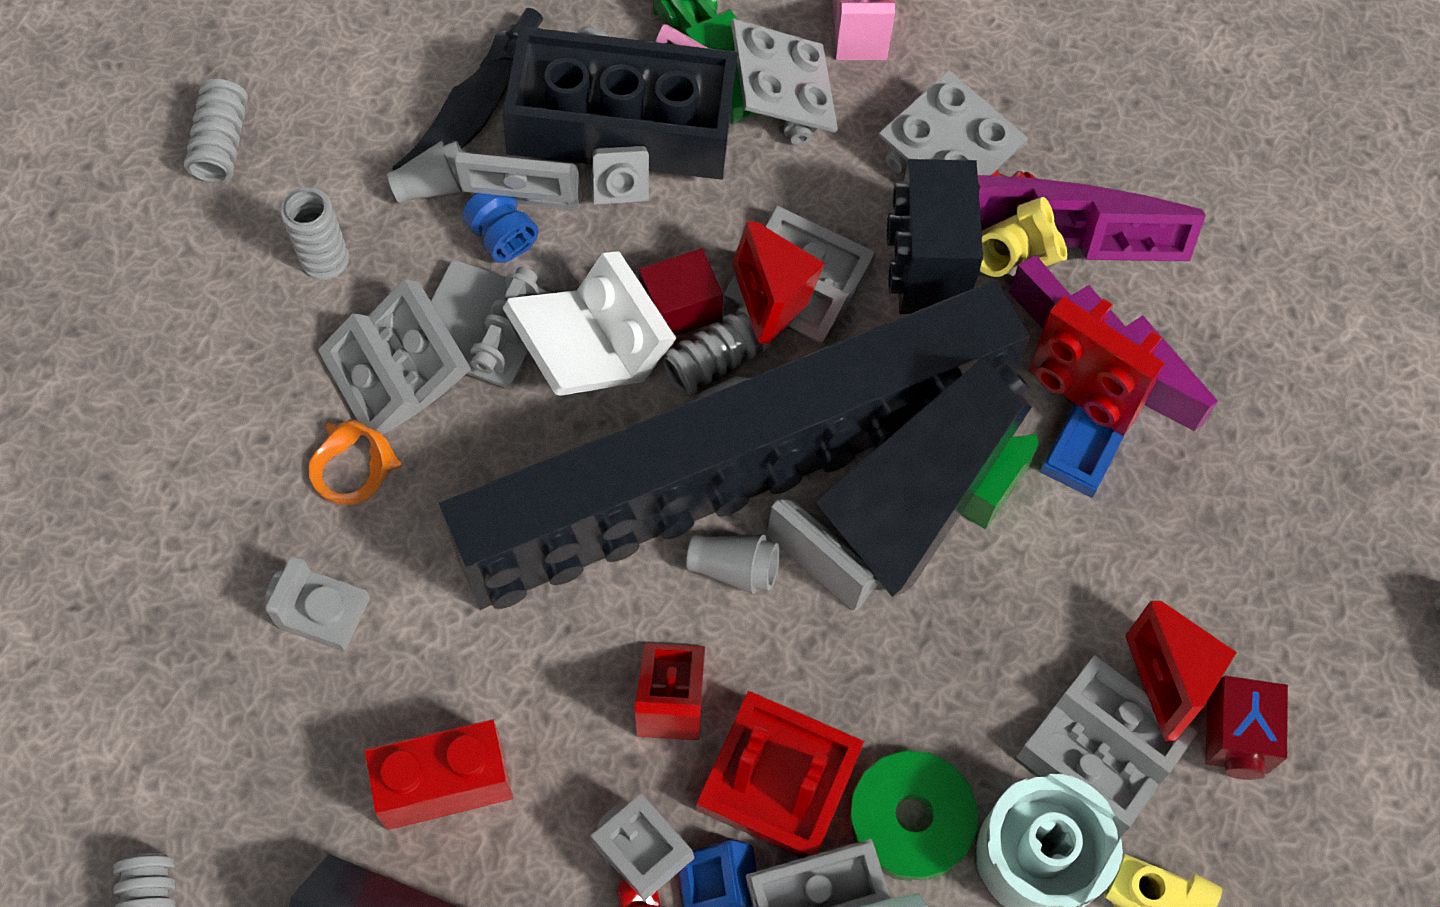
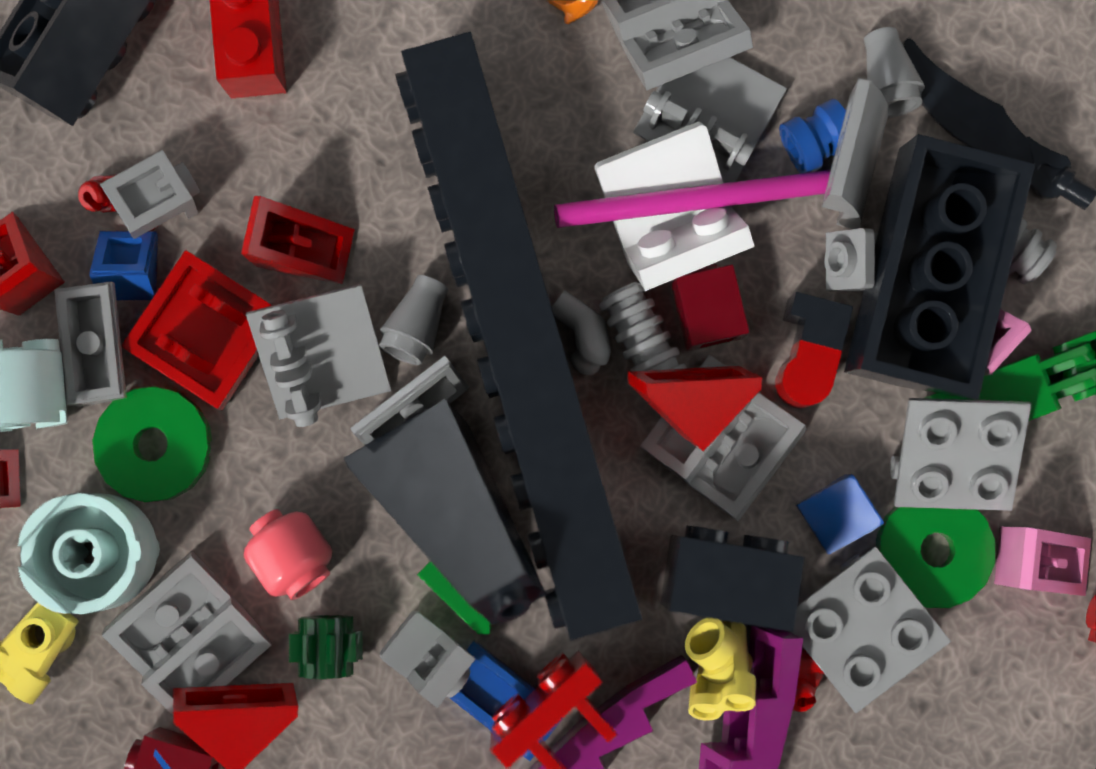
camera: 100 degrees right, 20 degrees up
none -> coral head [243,509,332,600]
none -> light grey hinge [246,284,391,427]
none -> dark green gear [289,615,363,679]
none -> light grey bracket [380,611,475,708]
none -> dark pink piece [554,170,831,228]
none -> leg [775,292,853,408]
none -> blue slope [796,474,884,555]
none -> green tile [876,507,995,608]

